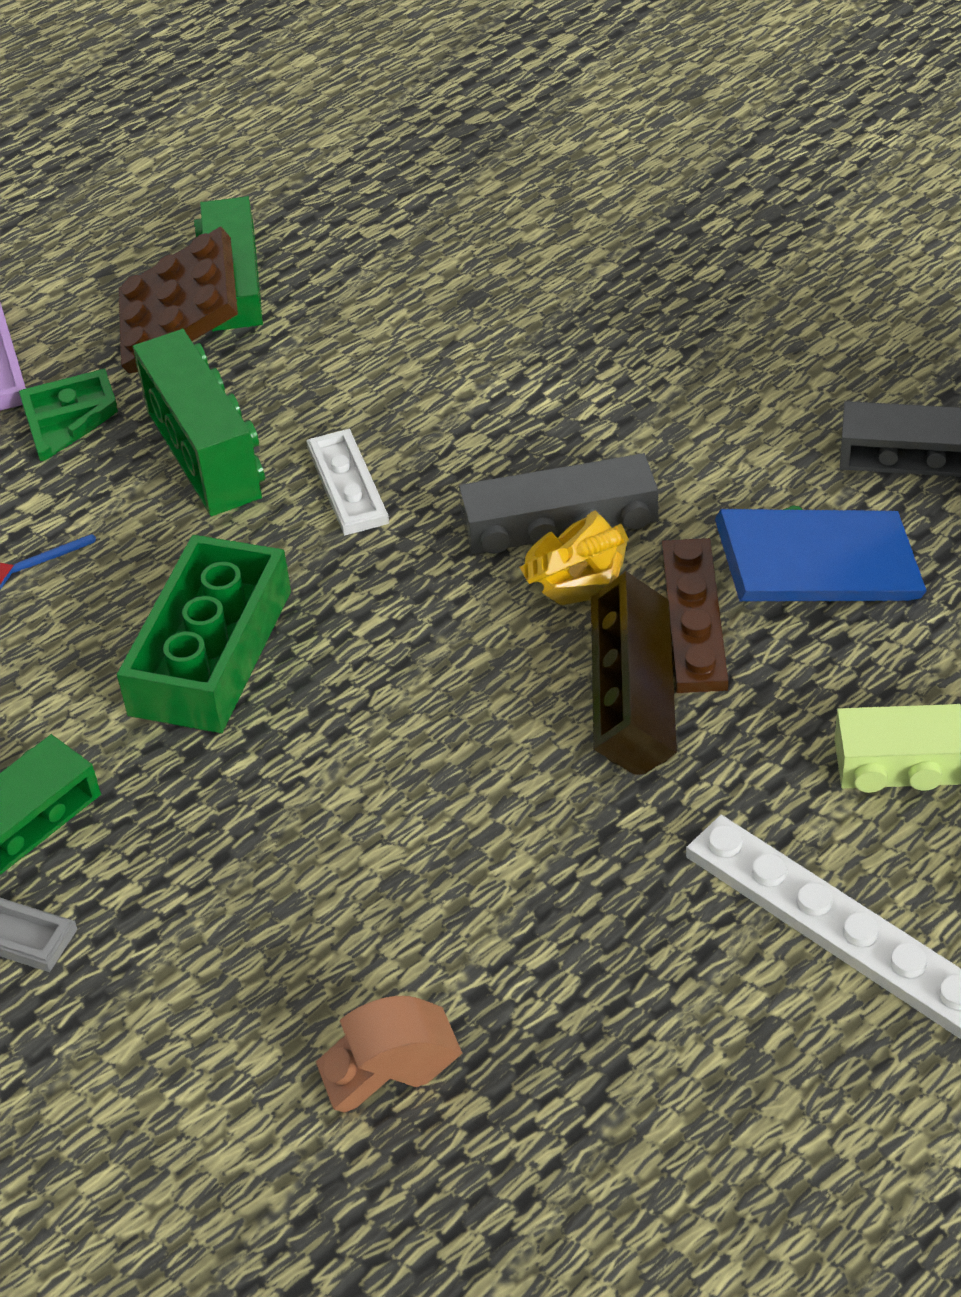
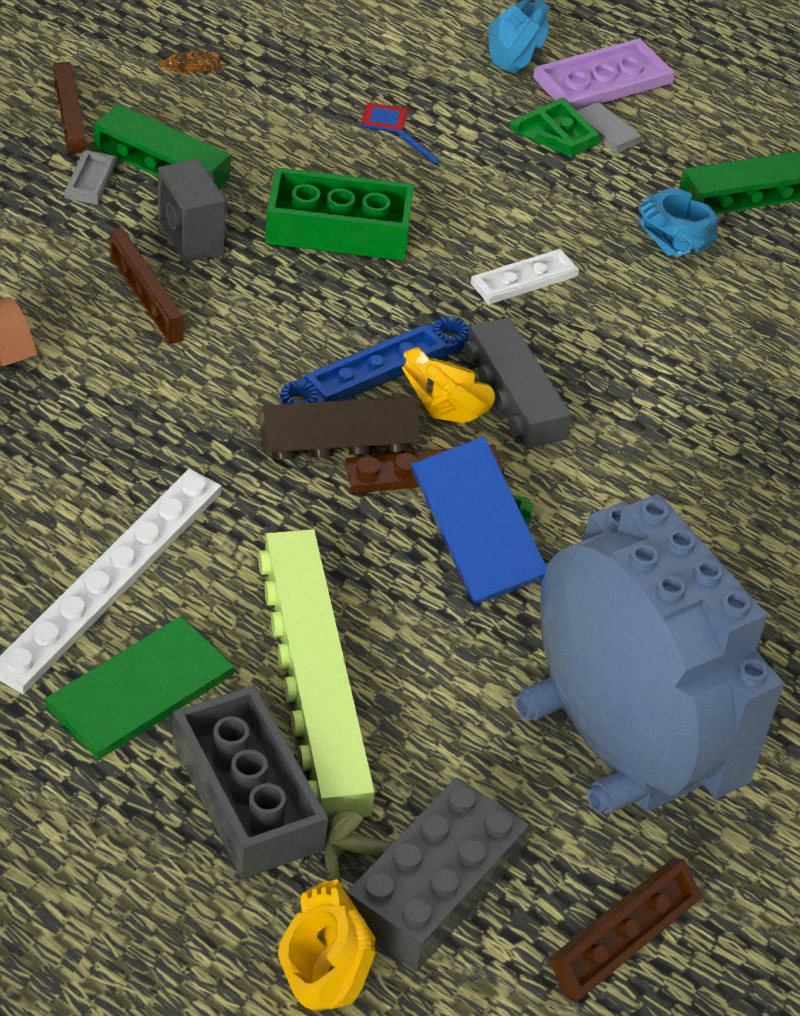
camera: 70 degrees right, 0 degrees up
reddish brown plate [118,226,238,373] -> none
green brick [133,329,265,517] -> none
none -> reddish brown tile [110,228,183,344]
none -> dark grey brick [158,158,229,263]
none -> blue plate [280,316,469,405]
none -> light grey tile [577,102,642,154]
none -> dark azure helmet [638,188,719,256]

